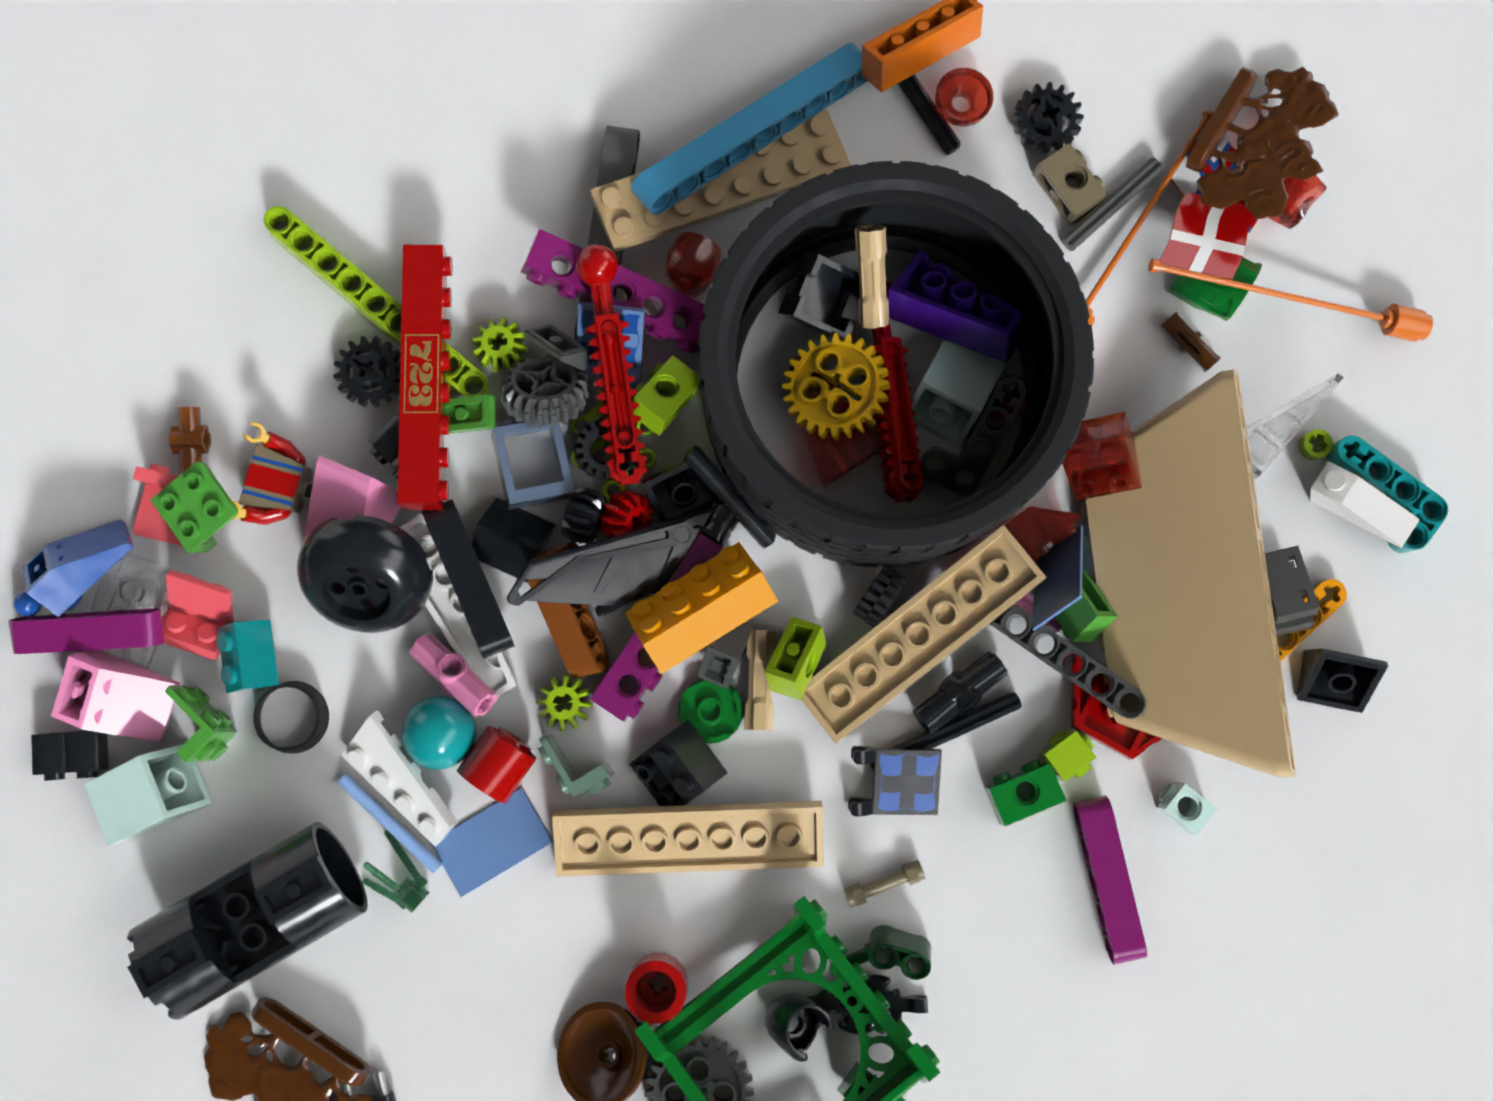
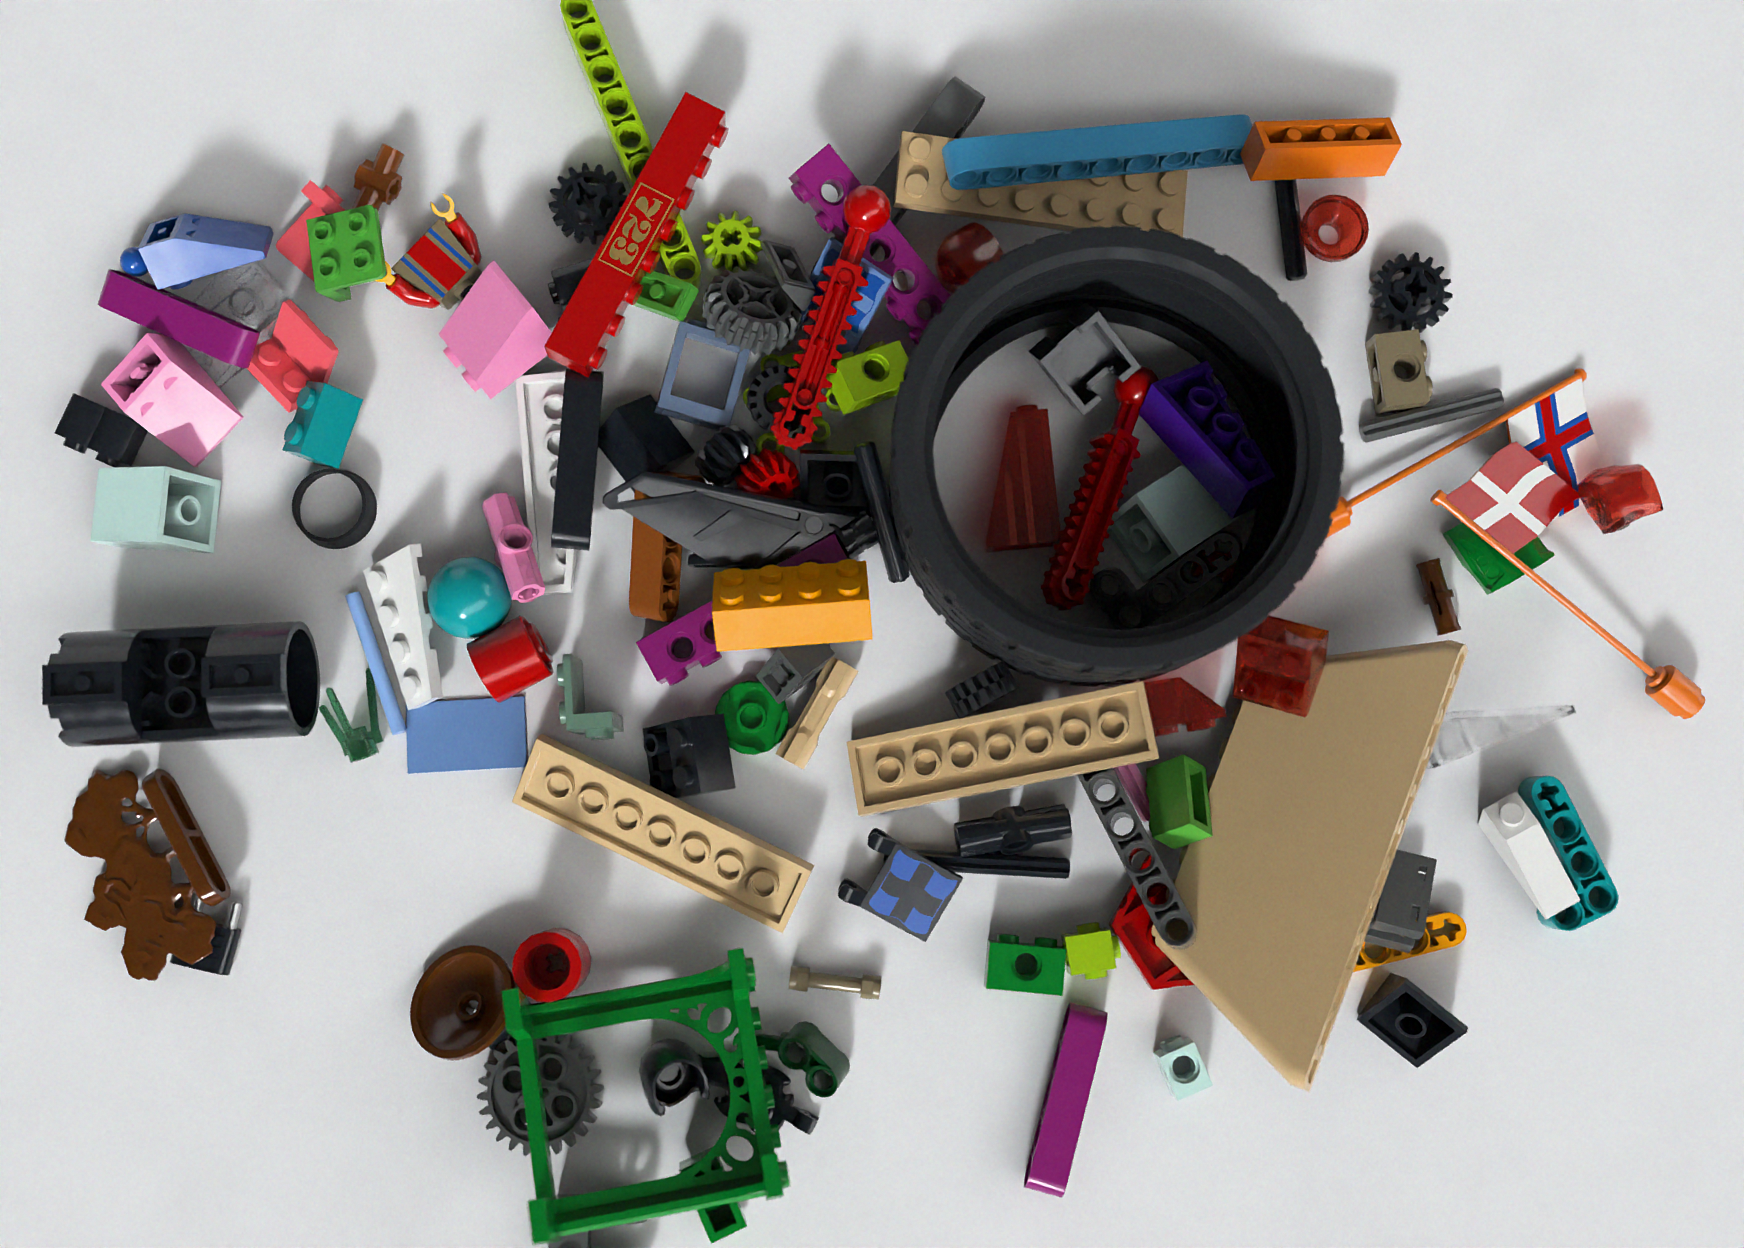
camera: 30 degrees right, 0 degrees up
bright green bracket [165,685,237,762] -> none
black brick [297,515,433,633] -> none
lime gear [536,675,593,731] -> none
lime brick [764,616,827,701] -> none
yellow gear [782,333,891,441] -> none
tan axle [855,223,889,329] -> none
medium blue window [1032,525,1083,631] -> none
reddish brown plant [1186,67,1339,219] -> none
lime bush [1298,429,1333,460] -> none

